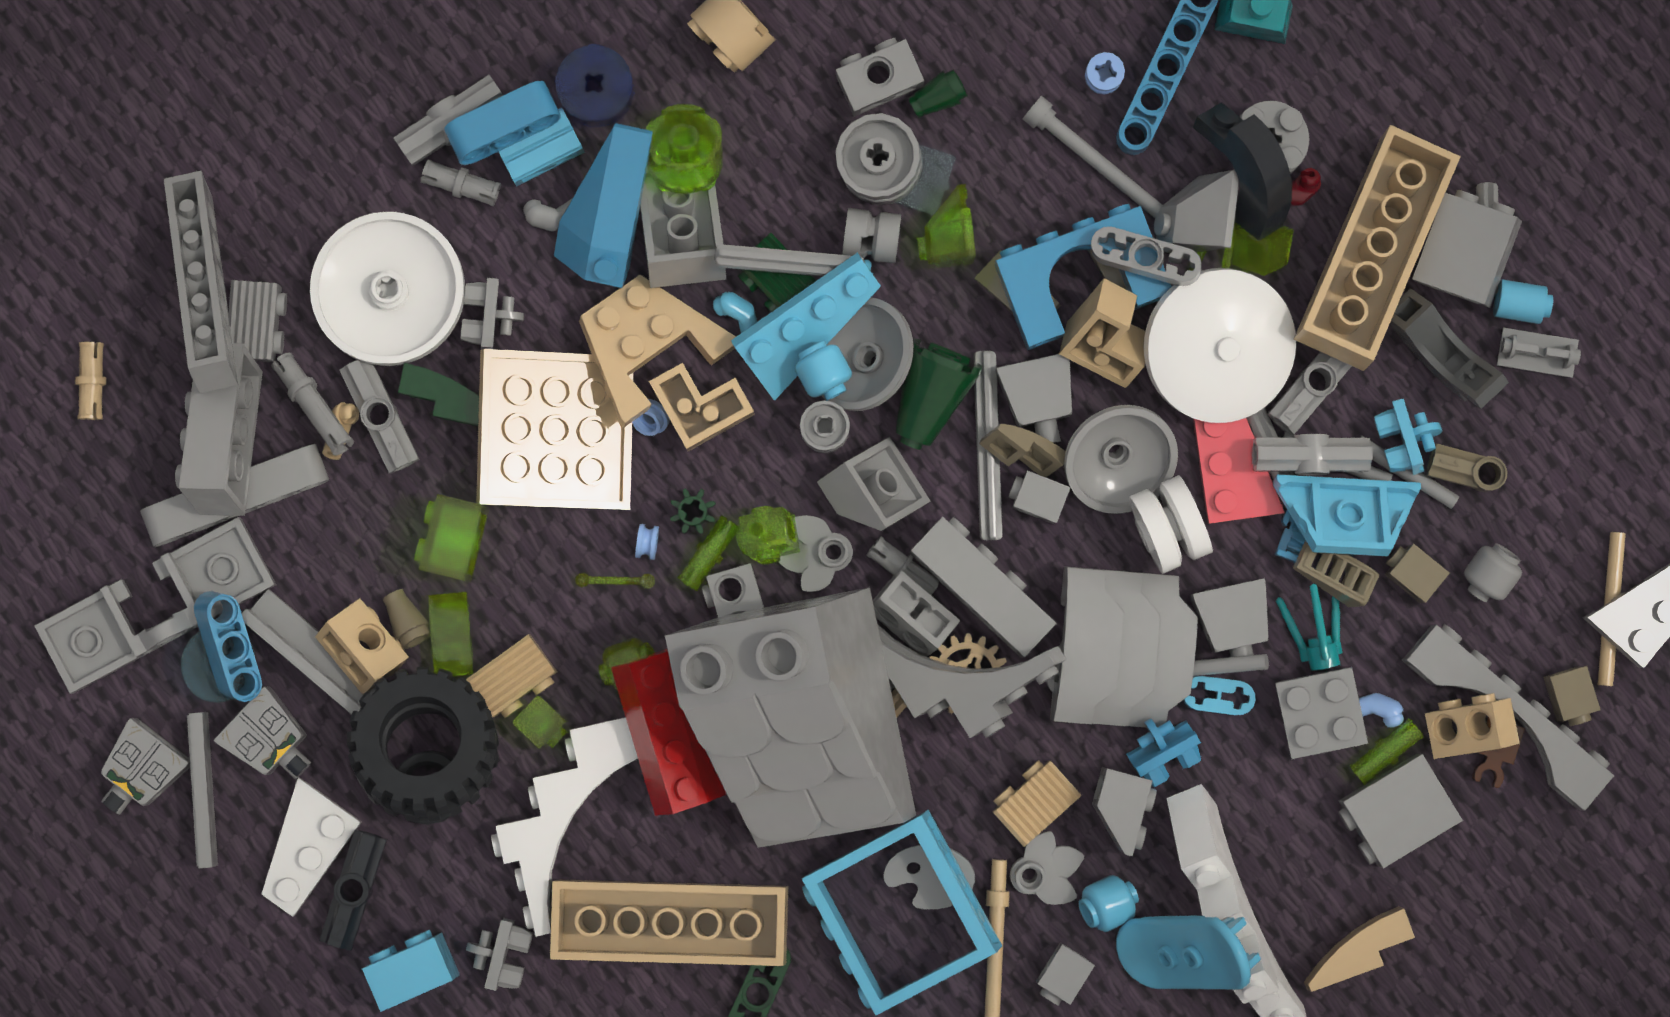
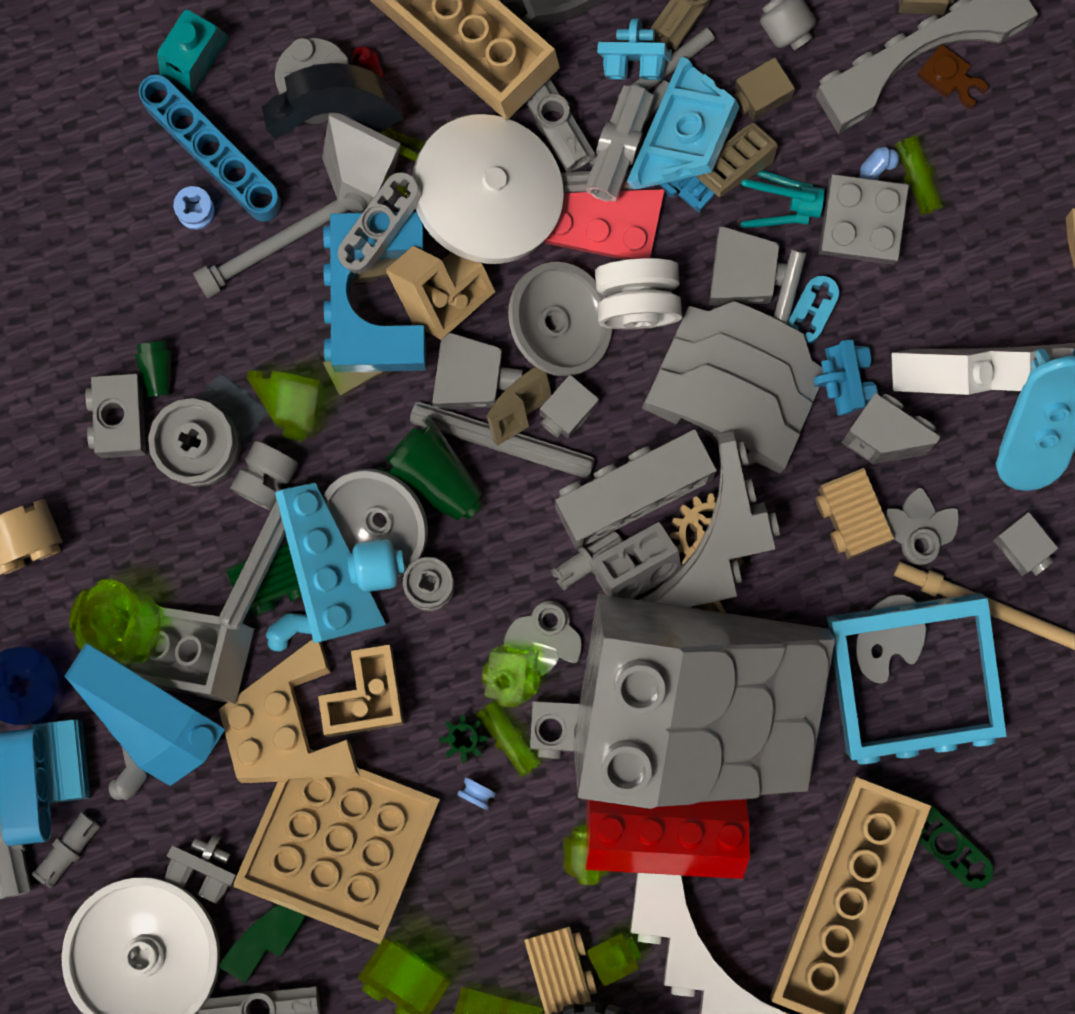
camera: 65 degrees left, 5 degrees down
clear neon green hinge [575,572,655,589] -> none
light blue plate [632,399,670,436] -> none
light grey slope [817,437,930,531] -> none
medium azure head [1079,875,1139,932] -> none
clear neon green panel [1232,226,1294,276] -> none
light grey brick [1338,753,1463,868] -> none
tan brick [1425,693,1520,759] -> none

